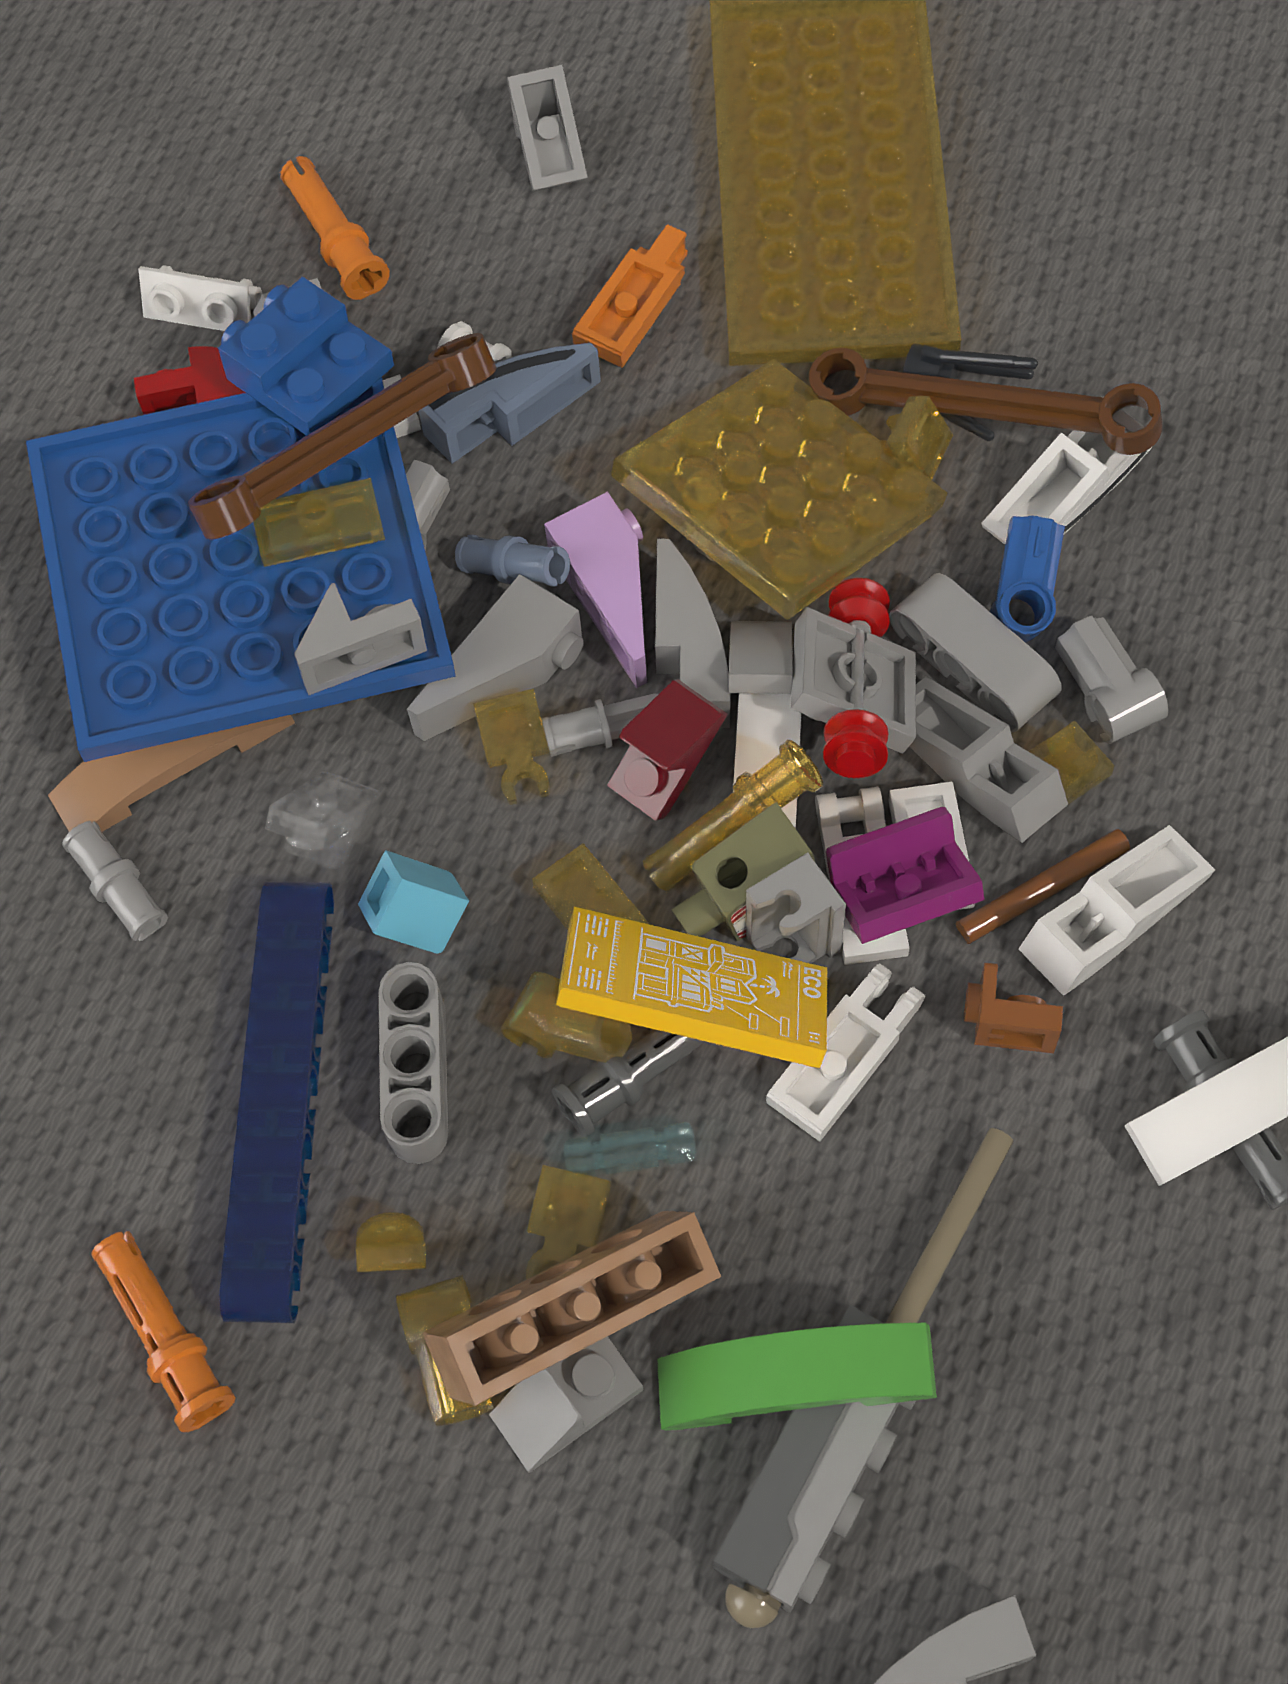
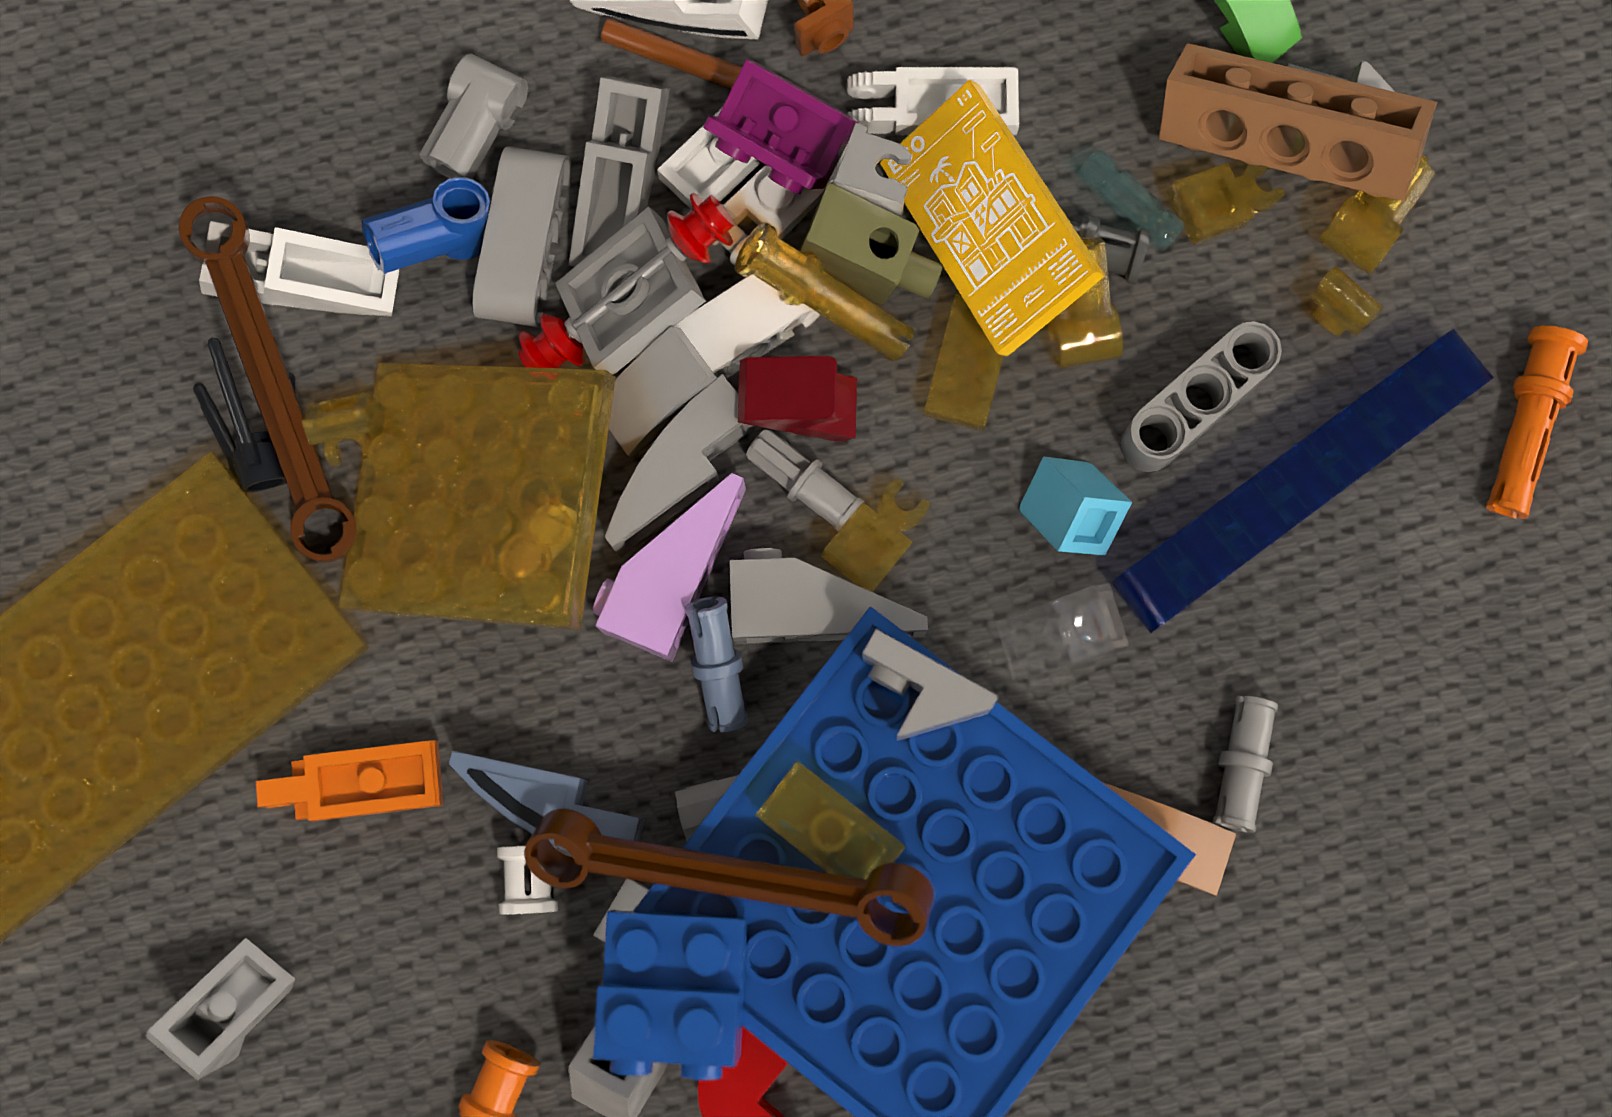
camera: 130 degrees left, 15 degrees up
clear yellow tile [1028,720,1115,805] -> none

